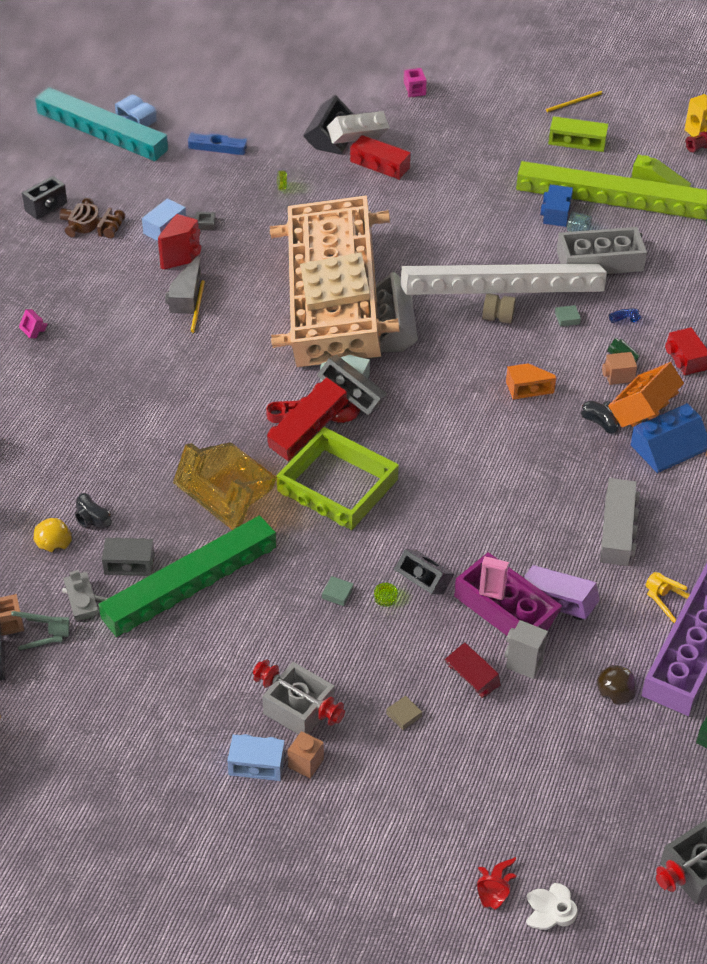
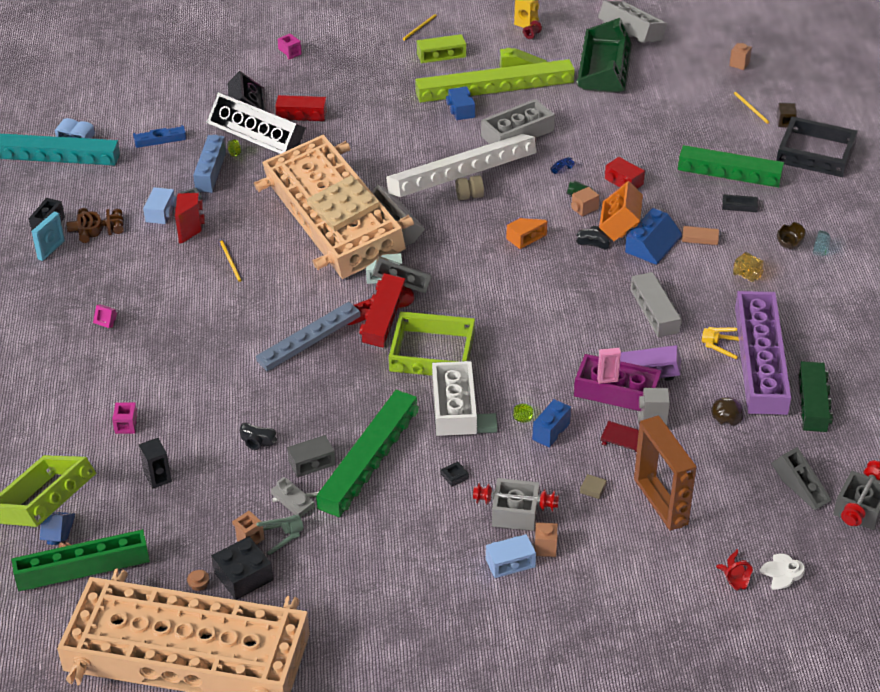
camera: 25 degrees left, 5 degrees down
yellow hair [33,518,72,552] -> none
flat silver slope [165,257,201,314] -> none
clear yellow windscreen [173,442,277,530] -> none
white brick [327,111,389,144] -> none
black brick [394,549,454,595] -> none
sand green tile [555,305,581,326] -> none
clear light blue brick [567,211,592,232] -> none
none -> medium azure tile [31,212,65,261]
none -> medium blue brick [193,135,226,193]
none -> brick [206,92,306,154]
none -> sand blue plate [256,301,360,372]
none -> white brick [432,361,477,436]
none -> black tile [441,461,469,487]
none -> blue brick [532,399,571,448]
none -> dark orange window [634,415,697,531]
none -> dark grey slope [771,447,832,510]

